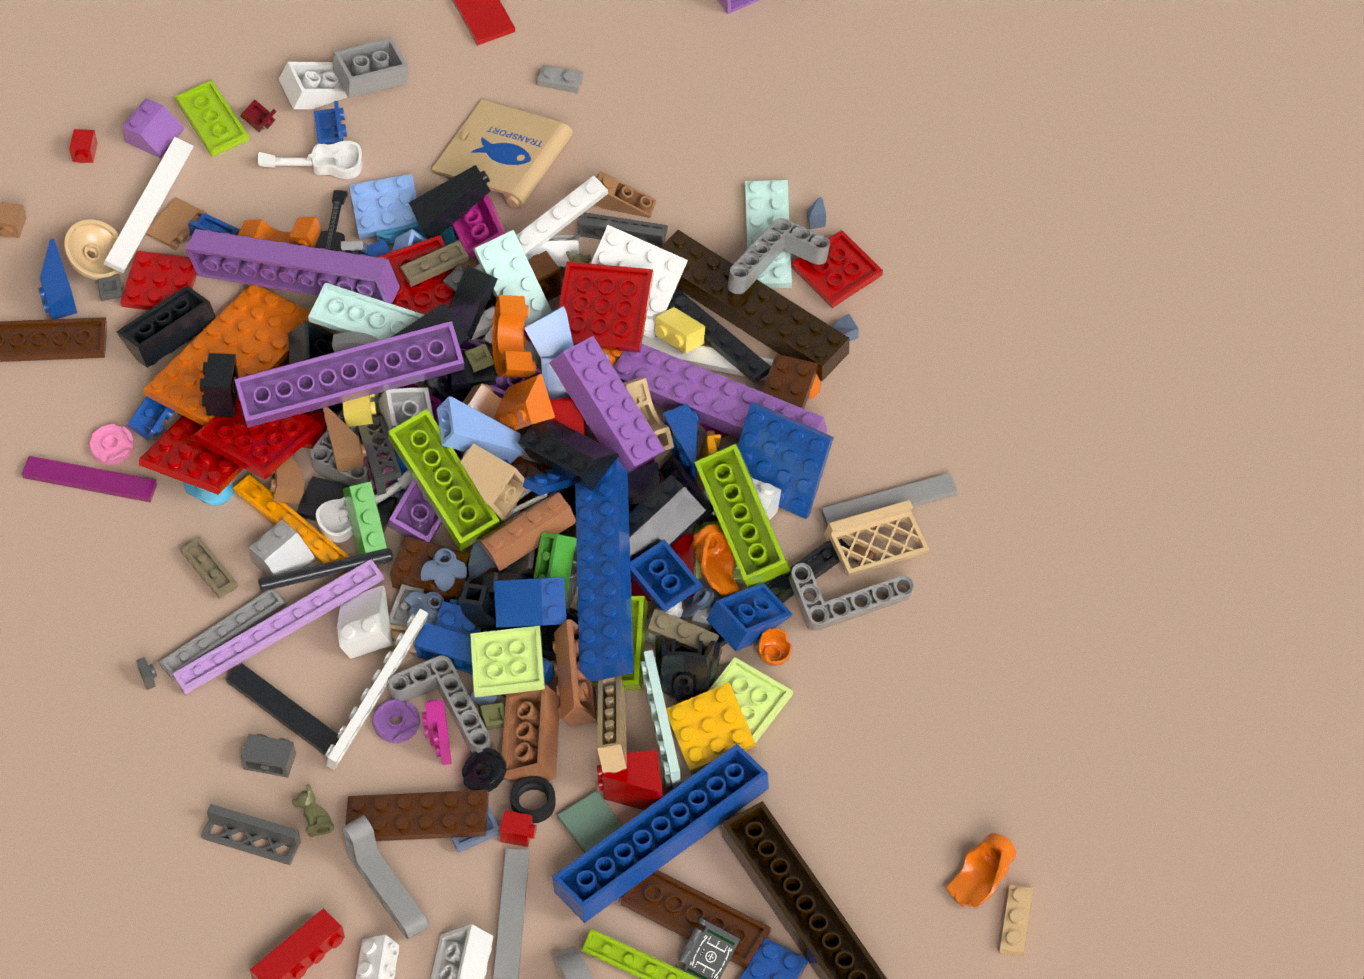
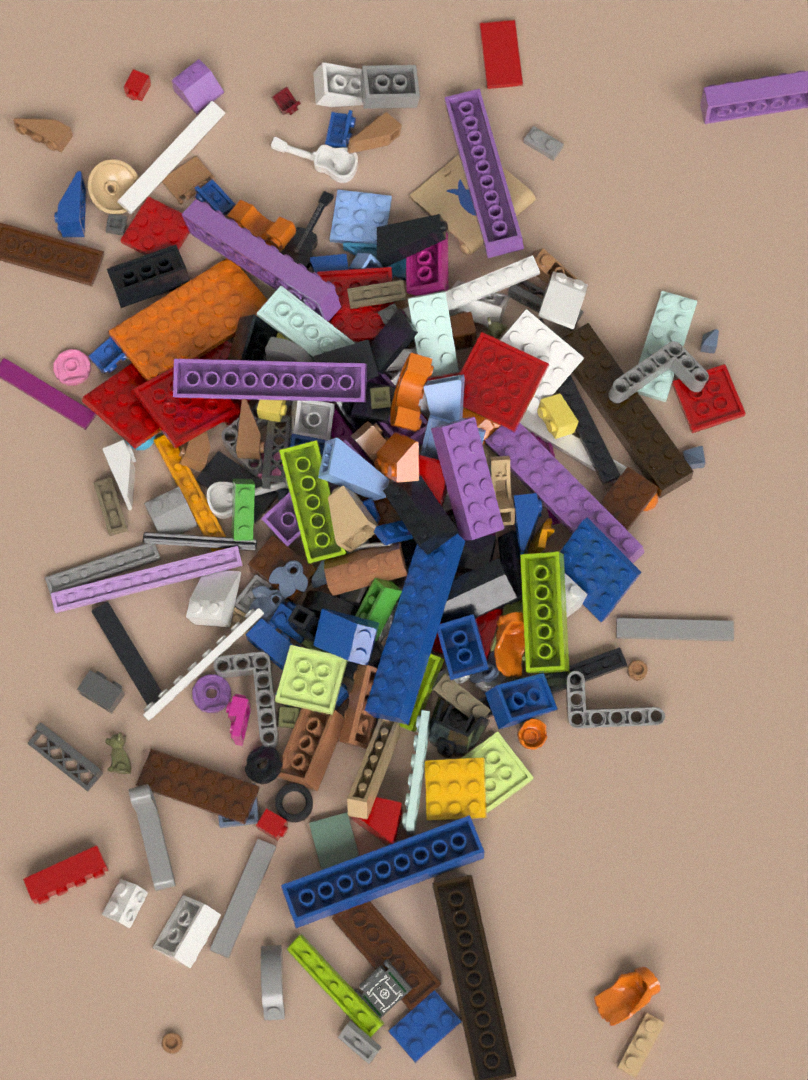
camera: 20 degrees right, 15 degrees up
dark grey plate [136,657,157,690] -> none
lime tile [174,80,250,157] -> none
black brick [200,353,239,417] -> none
light grey tile [341,241,367,254] -> none
tan fence [824,500,929,577] -> none
none -> white slope [103,440,136,510]
none -> medium nougat slope [347,112,402,154]
none -> medium lavender brick [445,88,524,258]
none -> white slope [538,271,588,329]

